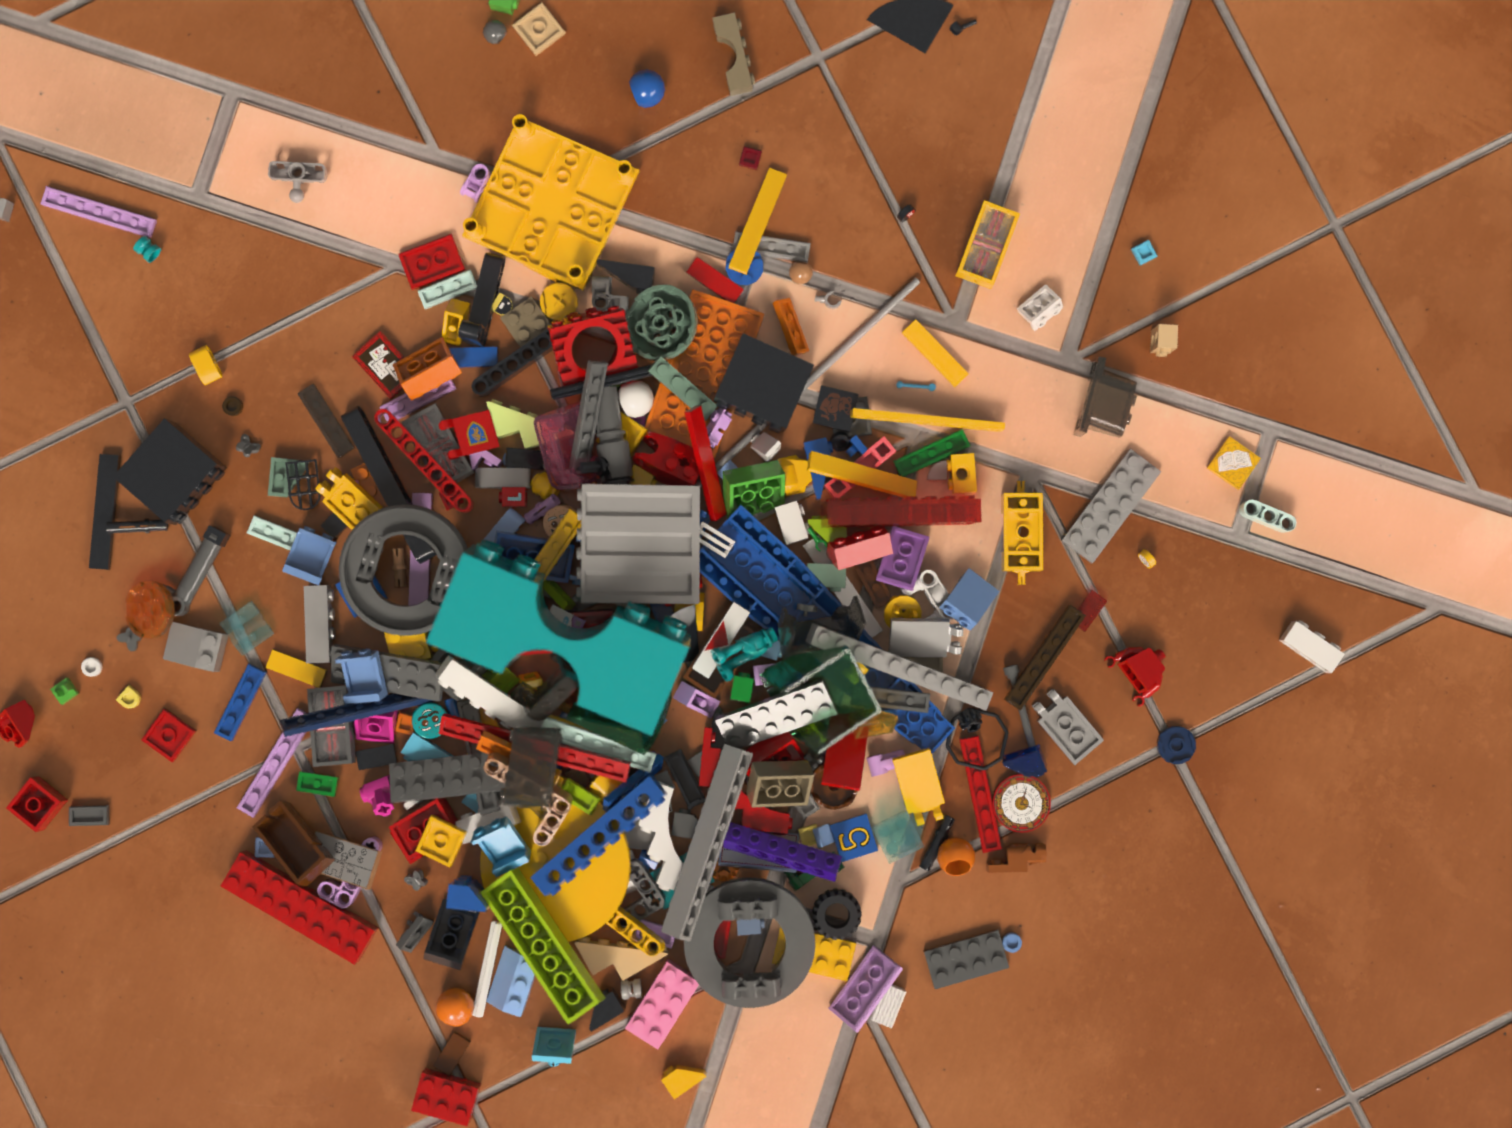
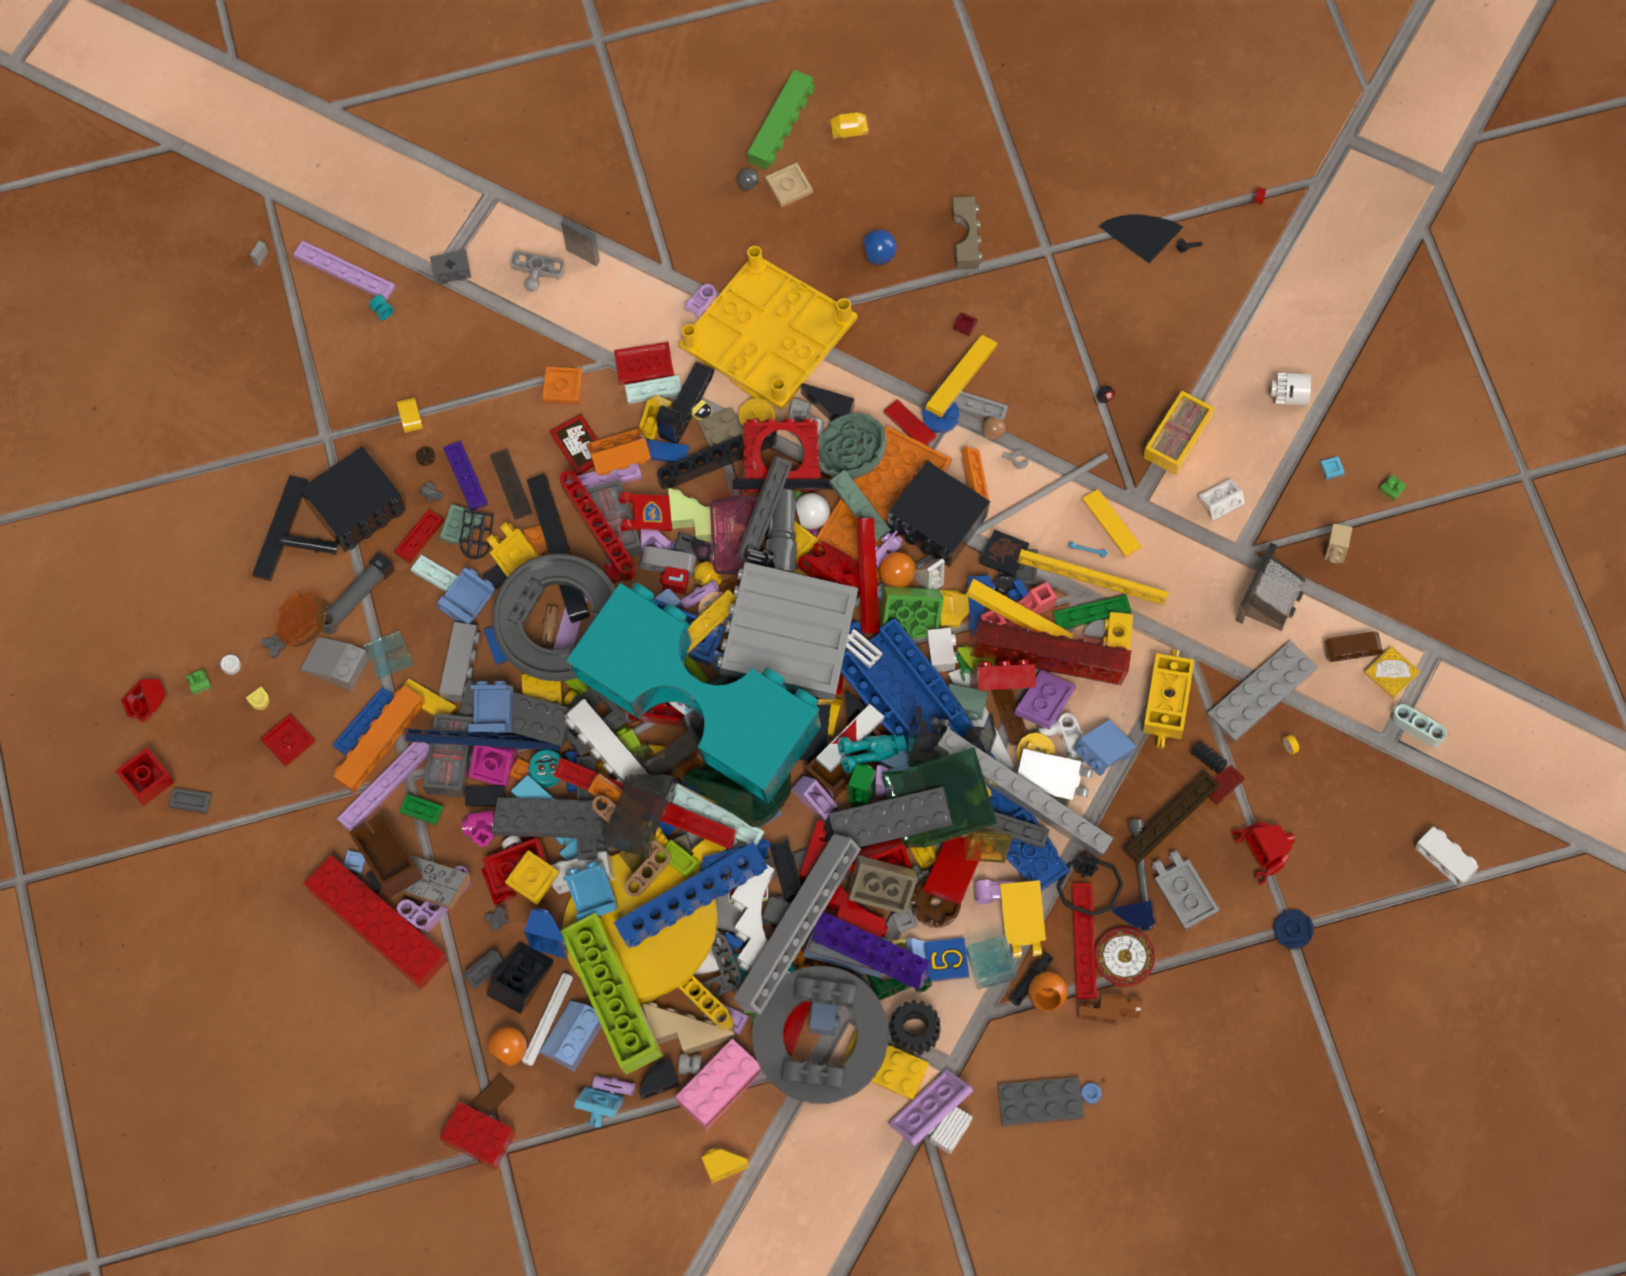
camera: 15 degrees right, 20 degrees down
none -> orange brick [333,685,425,794]
none -> red tile [394,509,444,564]
none -> dark grey brick [430,250,471,284]
none -> dark purple tile [443,441,488,511]
none -> orange tile [542,366,583,404]
none -> dark grey tile [561,218,600,266]
none -> lavender pin [593,1076,635,1096]
none -> black slope [845,692,867,726]
none -> orange helmet [879,552,916,587]
none -> black piece [1191,740,1228,774]
none -> white gear [1270,372,1311,406]
none -> reddish brown beam [1324,632,1383,662]
none -> bright green tile [1379,474,1407,501]

